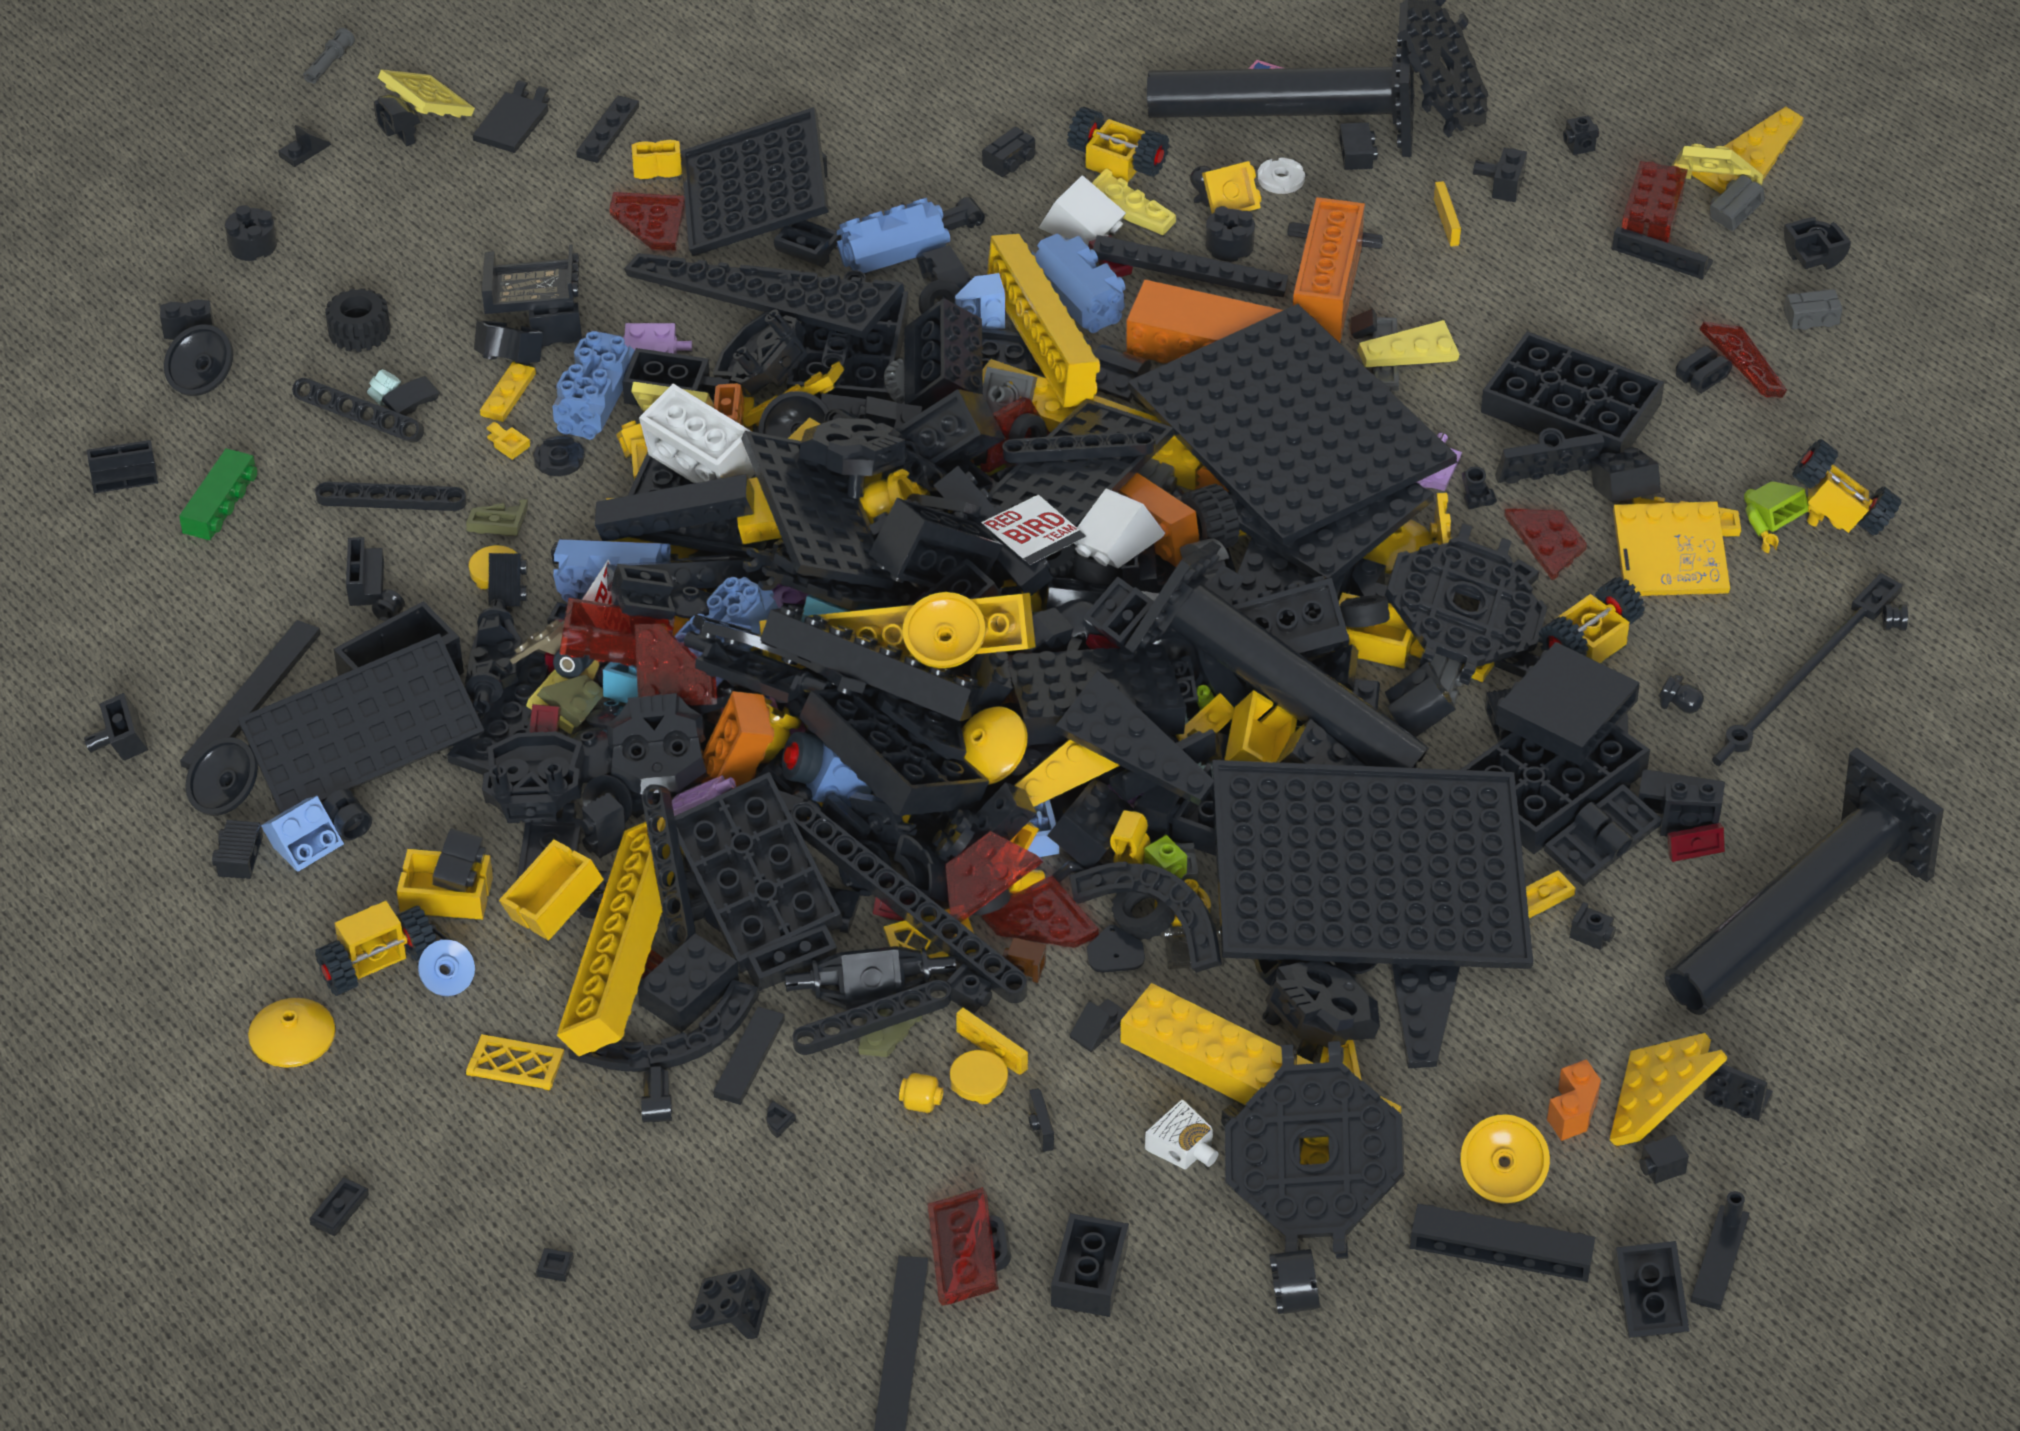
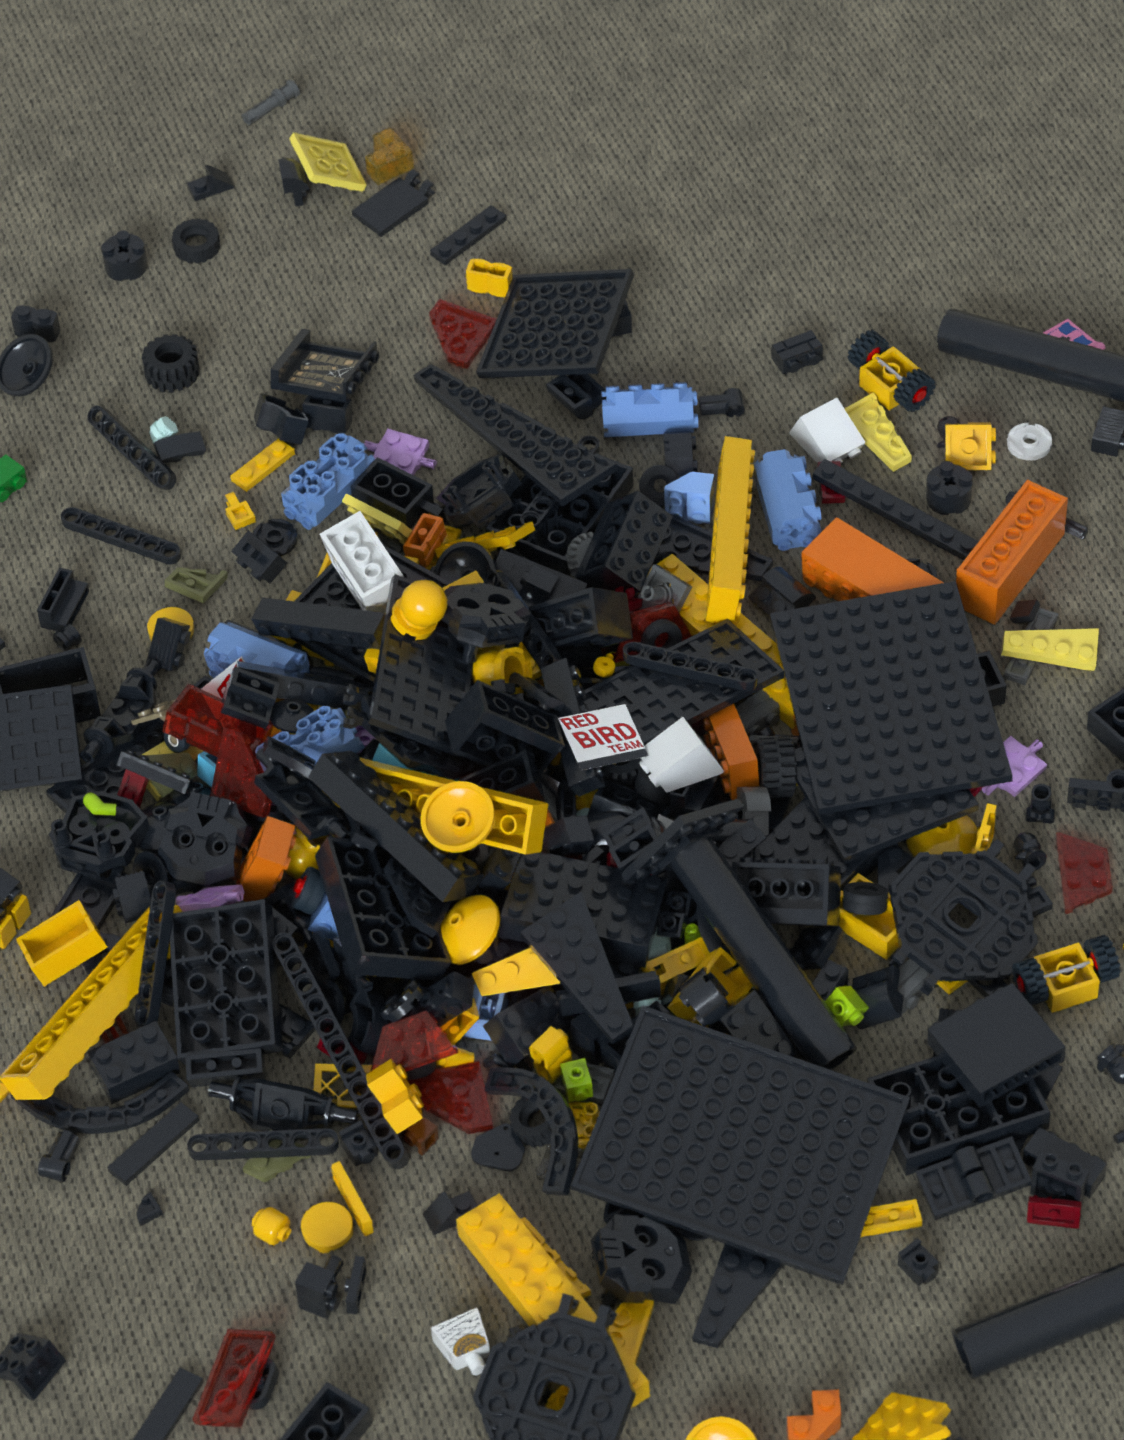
camera: 25 degrees right, 5 degrees up
none -> lime arm [83,793,116,816]
none -> black piece [117,749,193,794]
none -> black tyre [172,218,220,264]
none -> black brick [231,530,288,583]
none -> black brick [295,1255,344,1319]
none -> clear yellow brick [365,127,414,186]
none -> yellow brick [366,1059,424,1134]
none -> yellow tile [390,580,448,640]
none -> yellow piece [593,653,615,678]
none -> black brick [679,967,736,1027]
none -> lime brick [825,986,869,1026]
none -> black animal [1014,832,1047,870]

